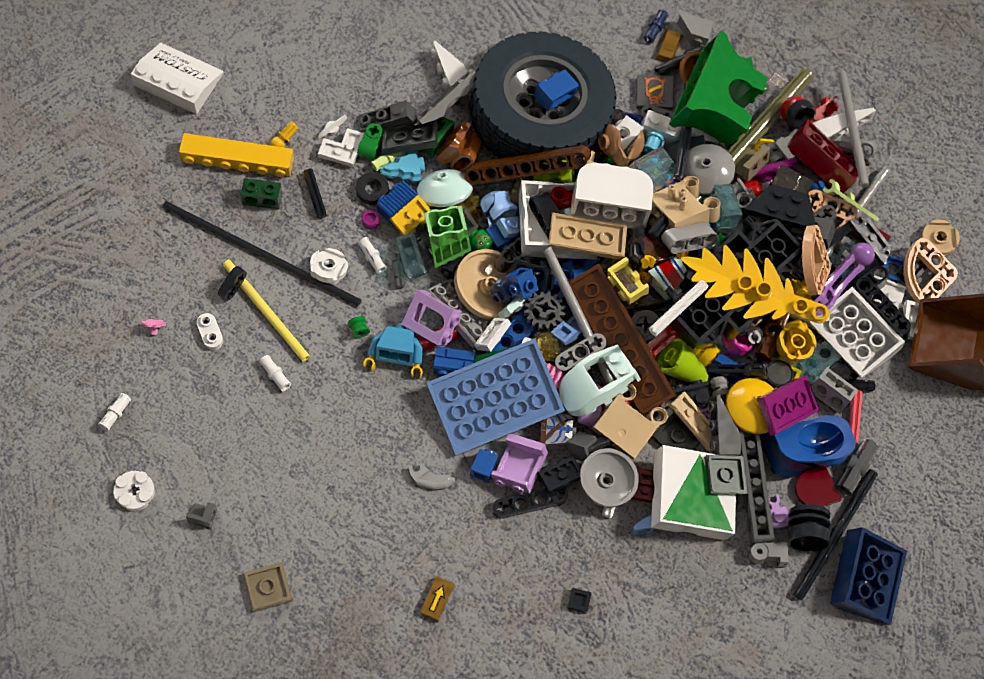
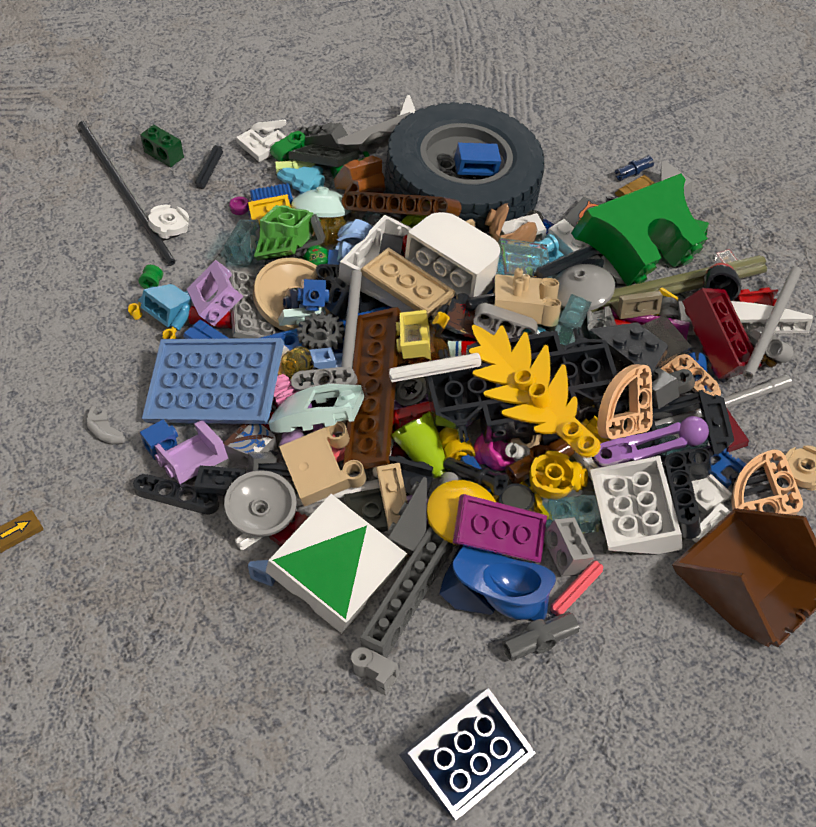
camera: 40 degrees right, 15 degrees down
white slope [131,43,224,114] -> none
yellow brick [179,133,294,177] -> none
white plate [197,313,223,350] -> none
black beam [218,266,247,301] -> none
light yellow piece [223,260,310,362] -> none
white pin [259,355,291,392] -> none
yellow axle [270,121,298,148] -> none
black tyre [356,172,389,205] -> none
white pin [358,237,387,274] -> none
white plate [474,318,511,351] -> none
black tile [567,588,592,614] -> none
tile [704,455,748,496] -> none
lavender plate [768,494,789,531] -> none
black wheel [787,504,830,552] -> none
black axle [794,469,878,600] -> none
dark red tile [795,466,842,507] -> none
yellowish green flag [823,179,879,221] -> none
black axle [843,378,876,392] -> none

